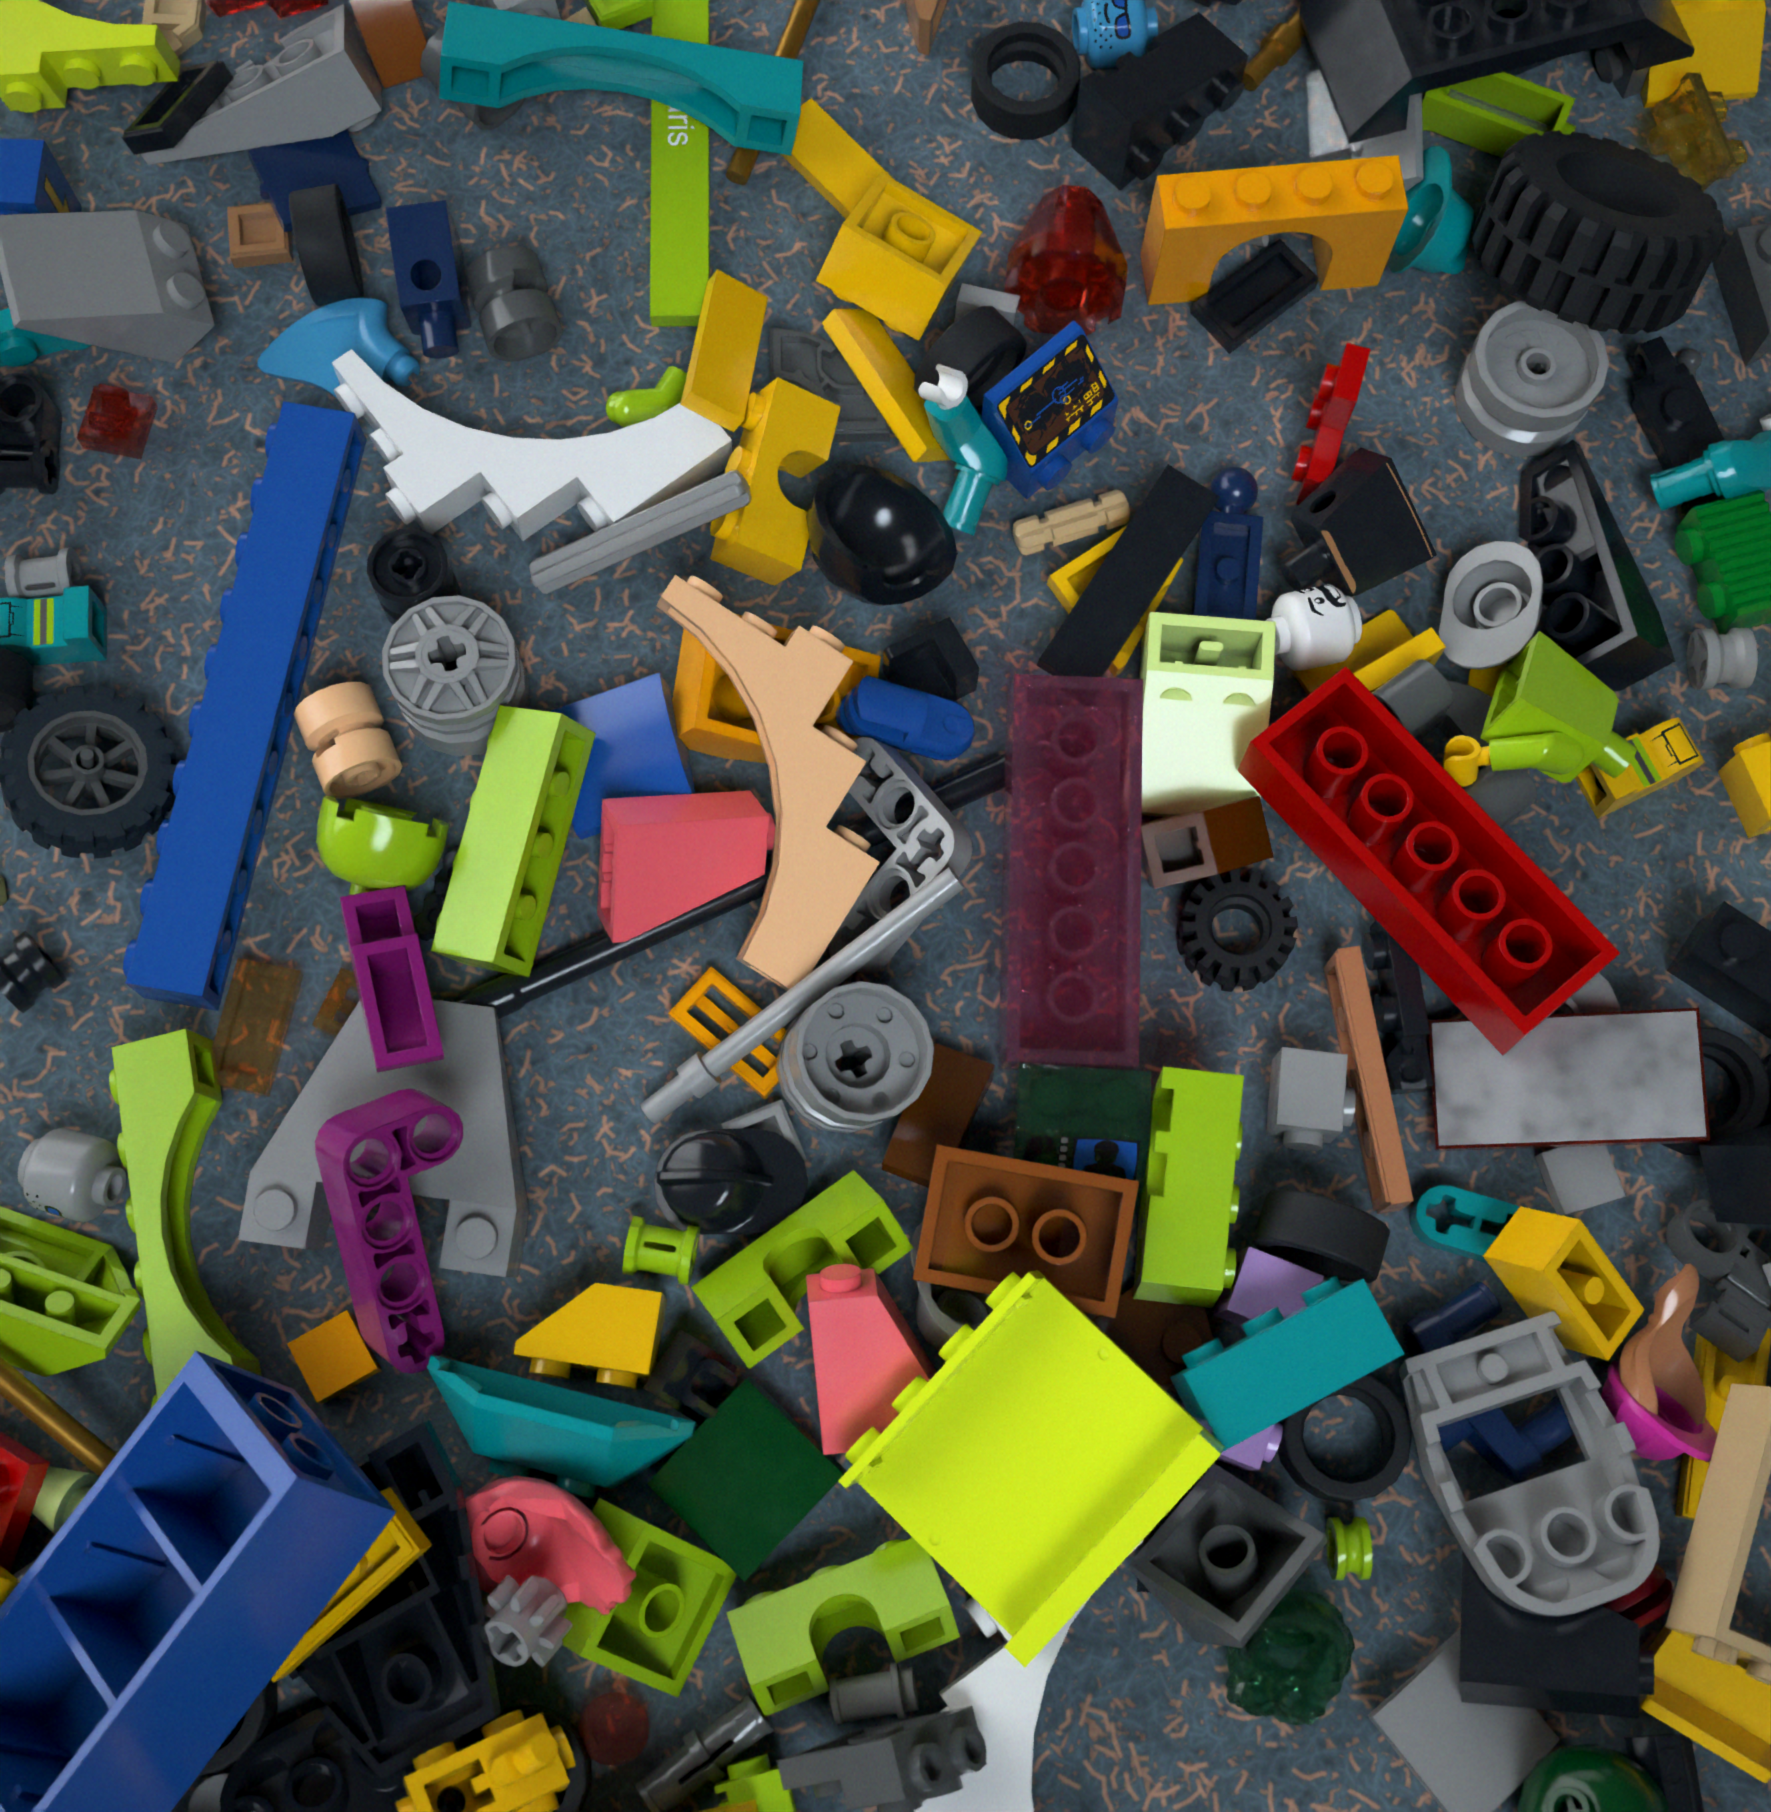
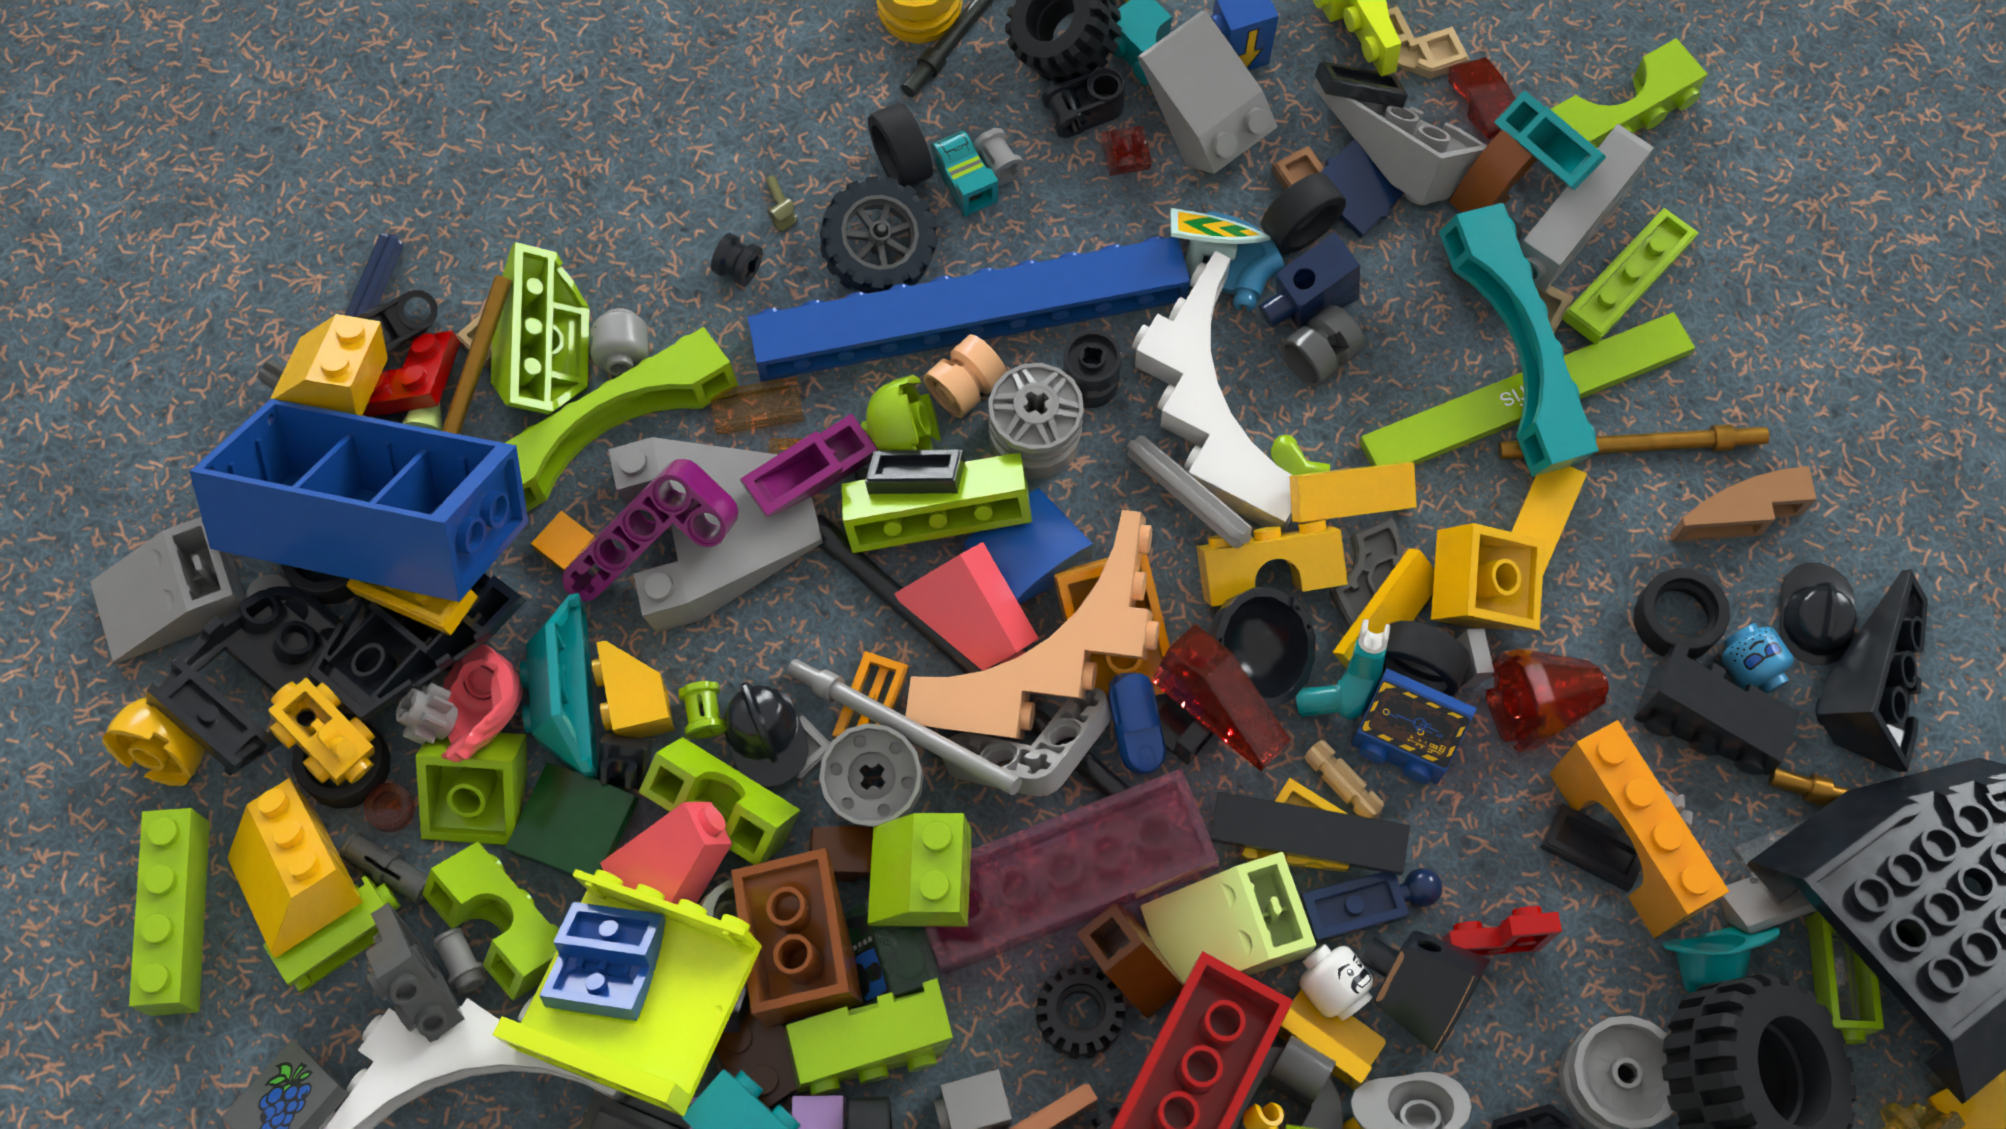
camera: 70 degrees right, 5 degrees down
none -> blue slope [539,902,666,1021]
none -> black tile [865,450,965,494]
none -> lime slope [868,813,972,927]
none -> clear red slope [1151,623,1291,772]
none -> light aqua shield [1170,208,1271,277]

